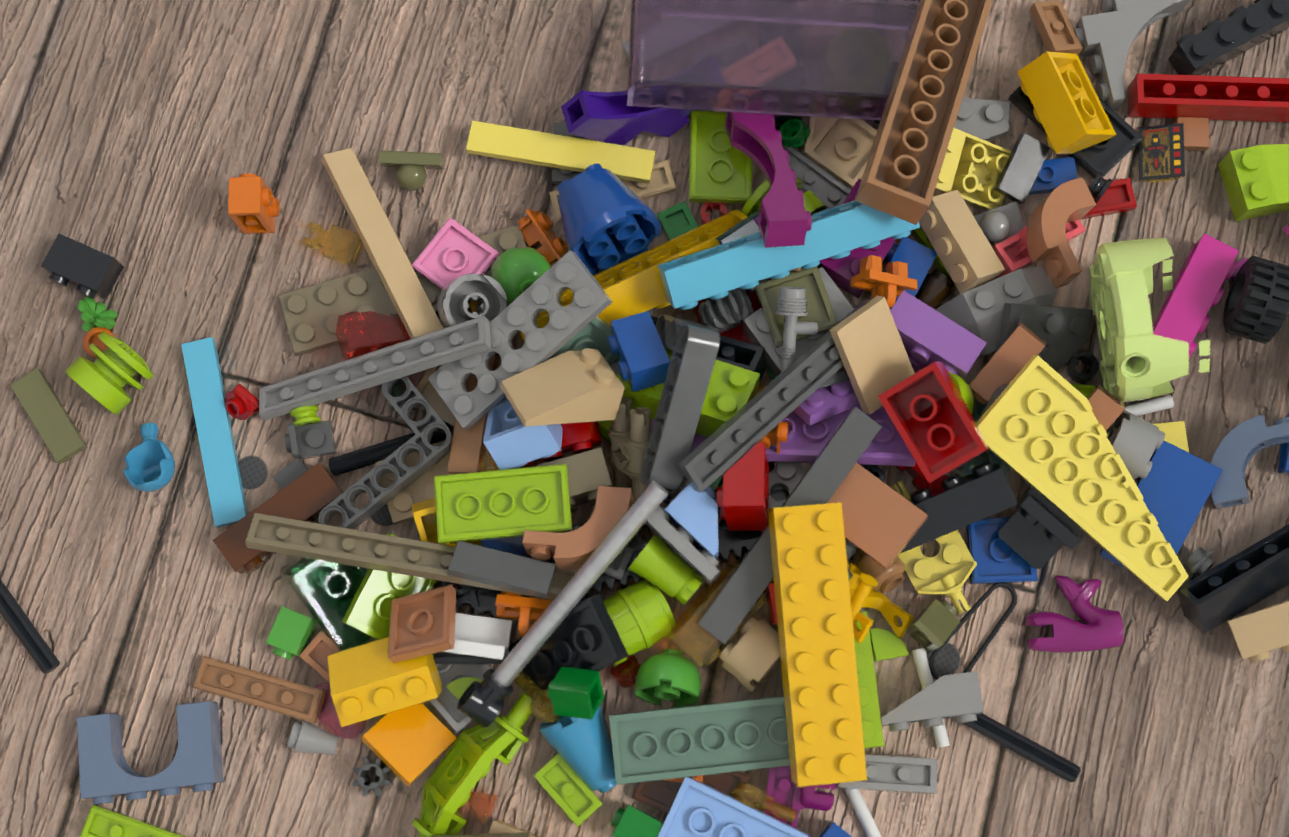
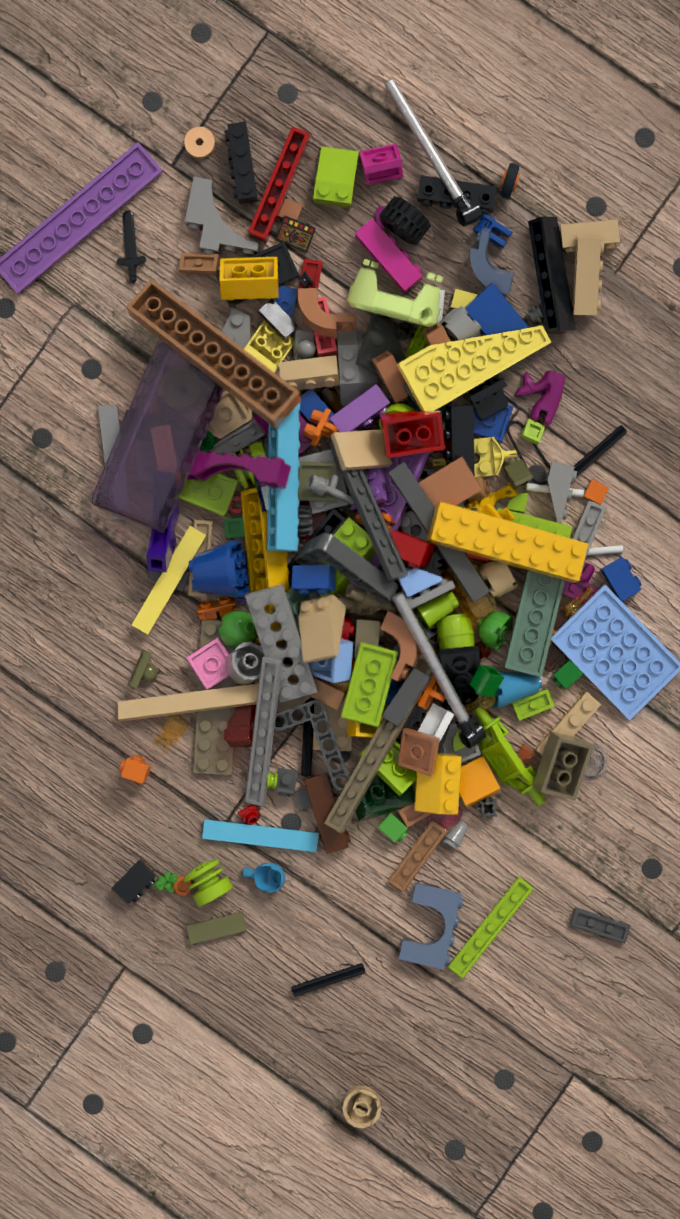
camera: 70 degrees left, 10 degrees up
none -> lime plate [520,418,545,445]
none -> orange tile [583,479,609,505]

